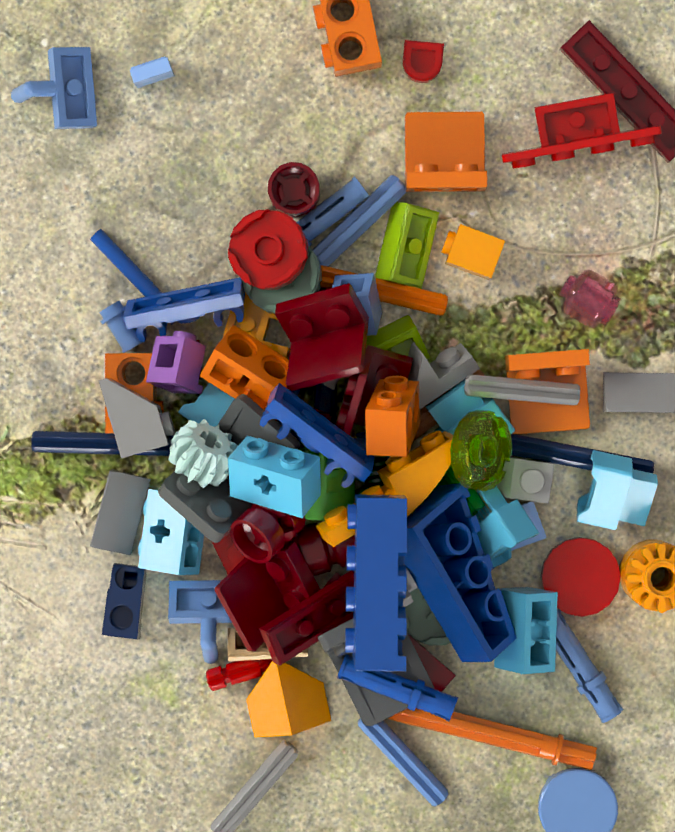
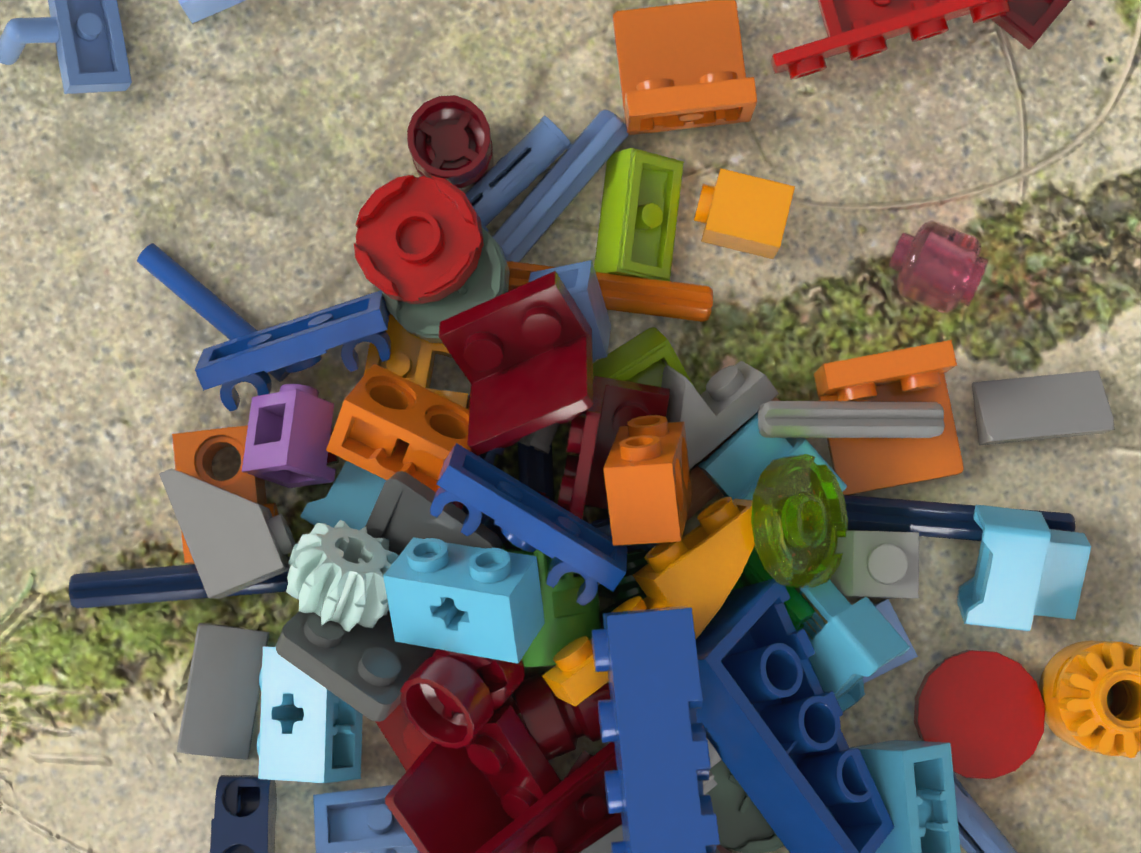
camera: 10 degrees left, 5 degrees down
medium blue pin [99,300,142,353] -> none

